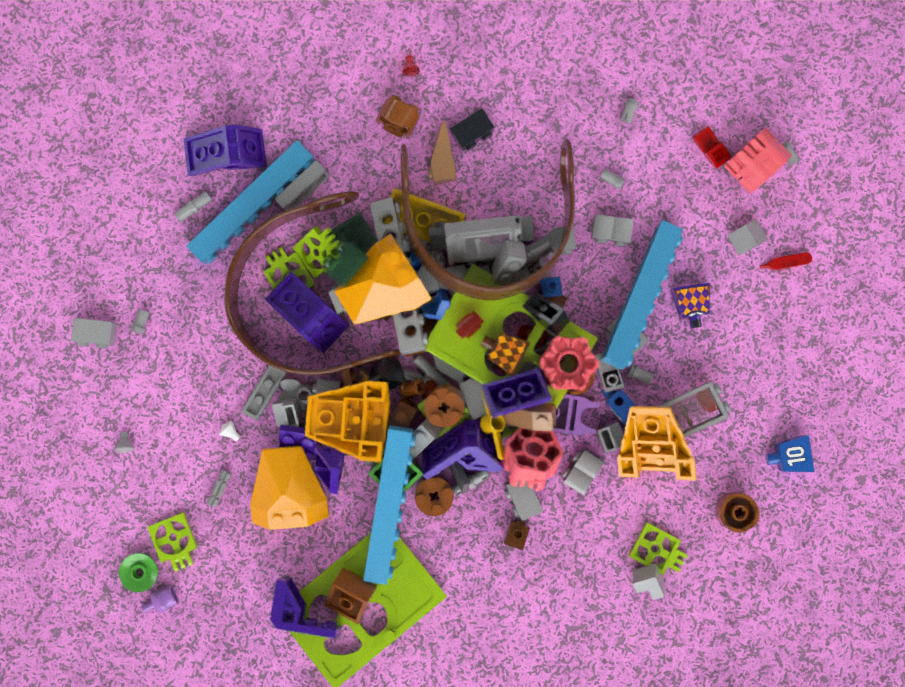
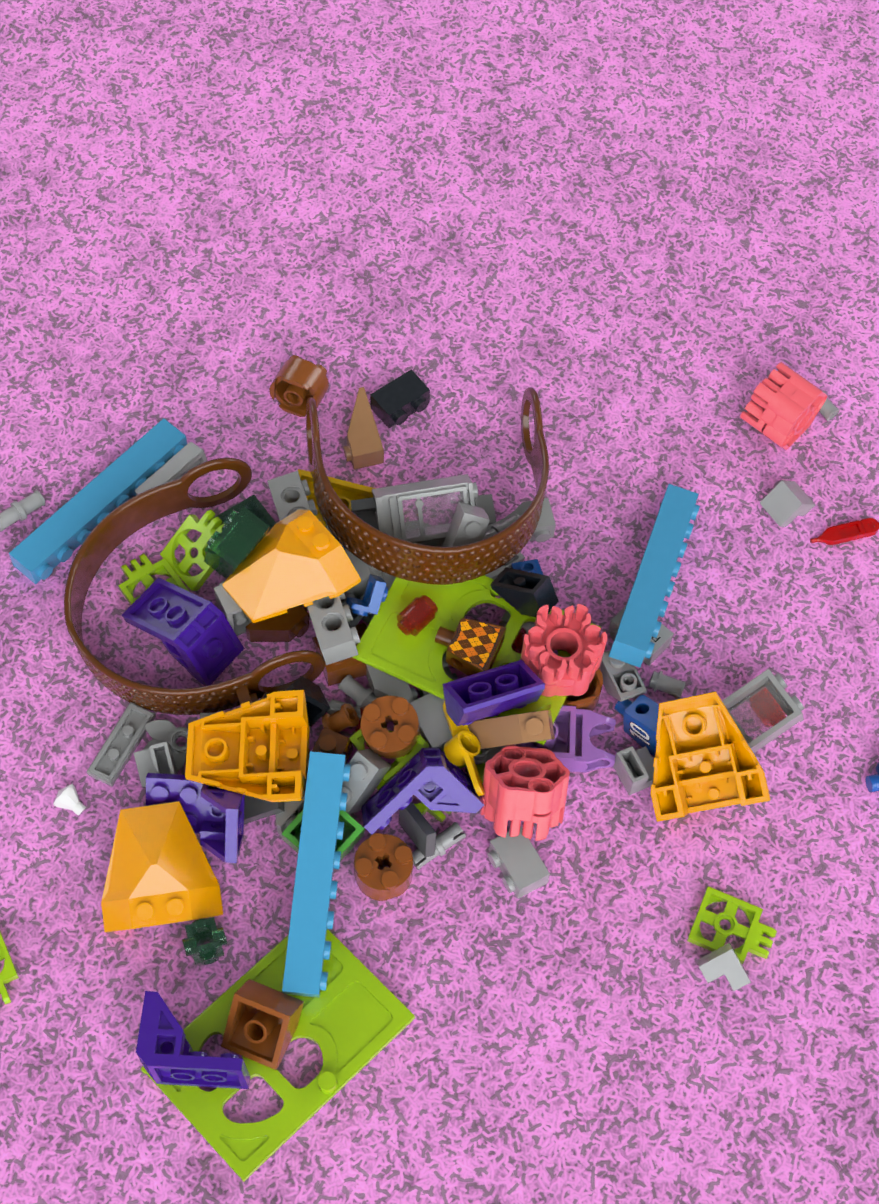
camera: 10 degrees left, 25 degrees down
dark purple bracket [183,125,267,176] -> none
light grey axle [207,470,231,507] -> none
clear red rock [402,55,420,77] -> none
reddish brown brick [504,518,530,550] -> none
light grey brick [562,450,604,495] -> none
light grey brick [591,215,633,247] -> none
light grey pin [600,168,625,189] -> none
light grey pin [620,98,639,124] -> none
torso [670,283,710,329] -> none
red slope [691,126,732,169] -> none
dark orange brick [716,492,760,533] -> none
none -> clear green brick [182,917,227,965]

